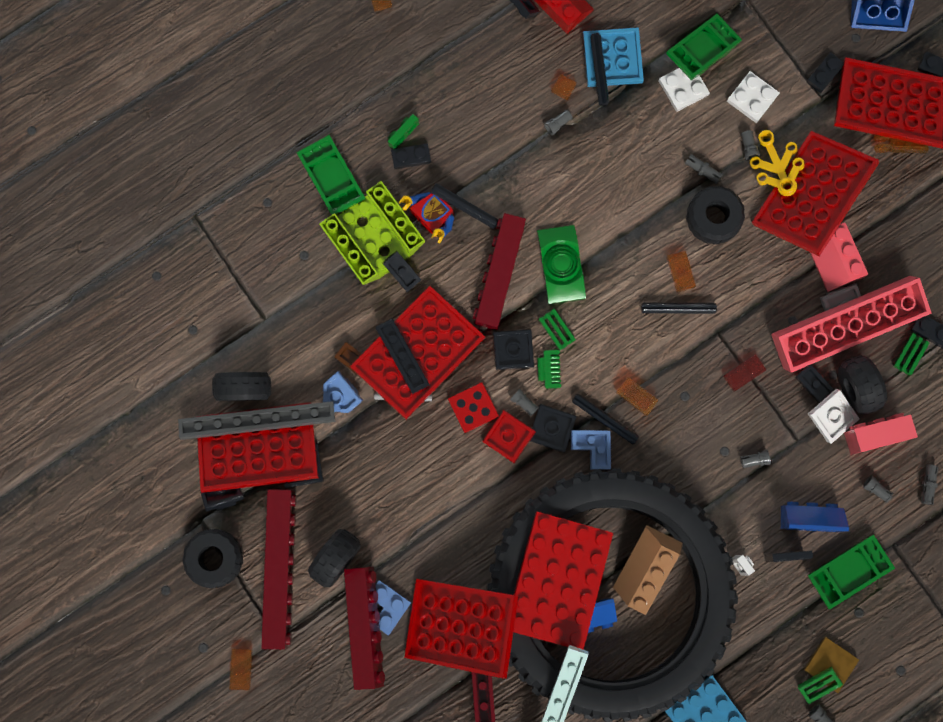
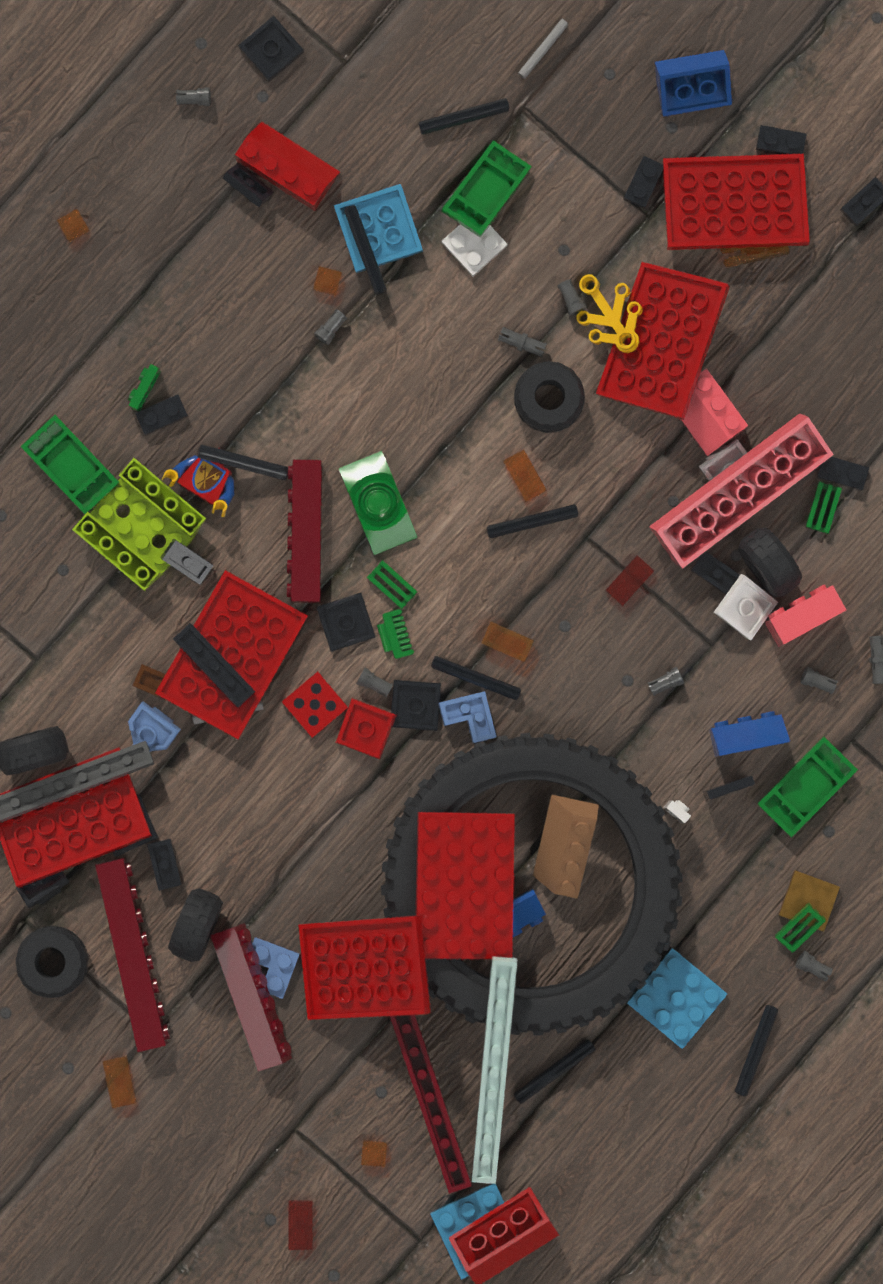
camera: 15 degrees left, 5 degrees up
white plate [727,71,780,123] -> none
none -> black plate [147,839,182,891]

